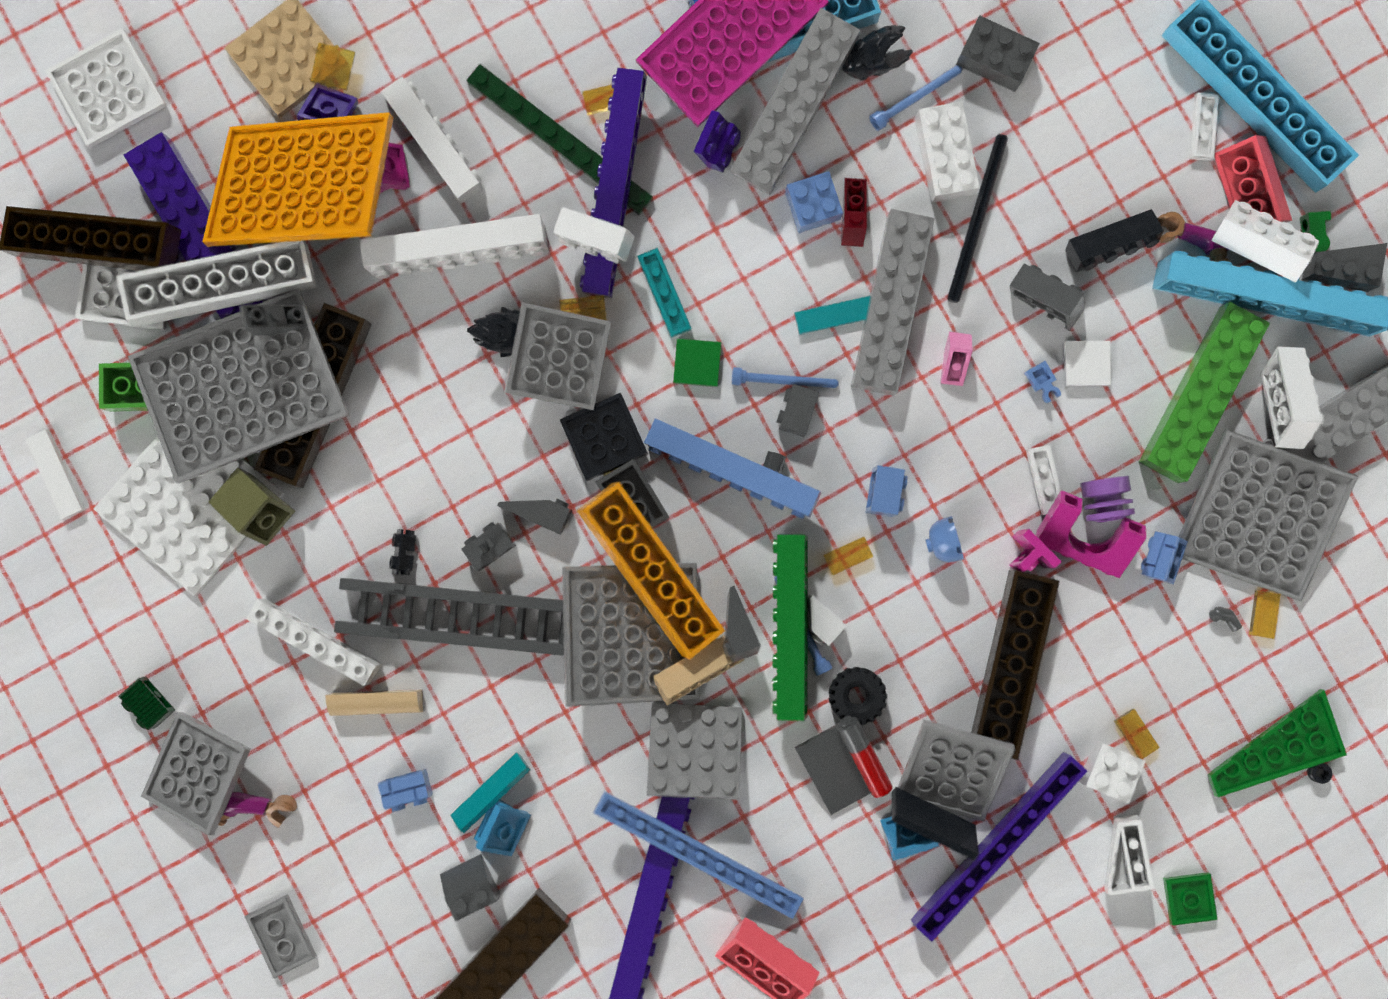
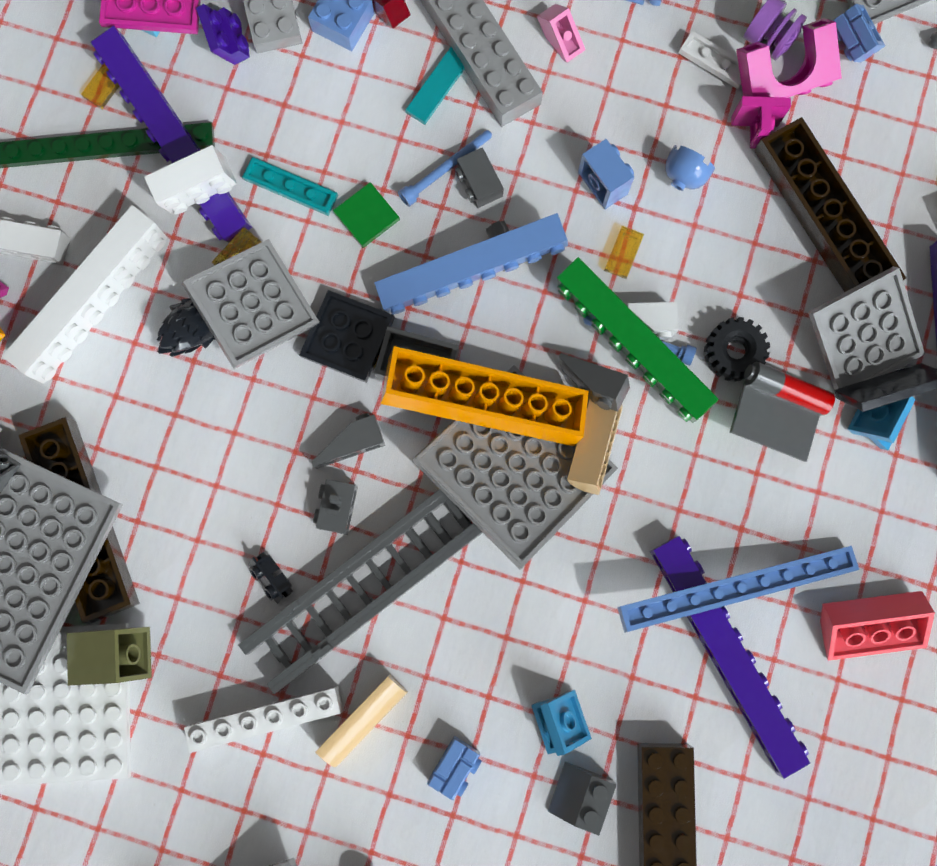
camera: 45 degrees left, 5 degrees down
teal tile [450,752,531,833] -> none
light grey plate [647,703,742,800] -> none

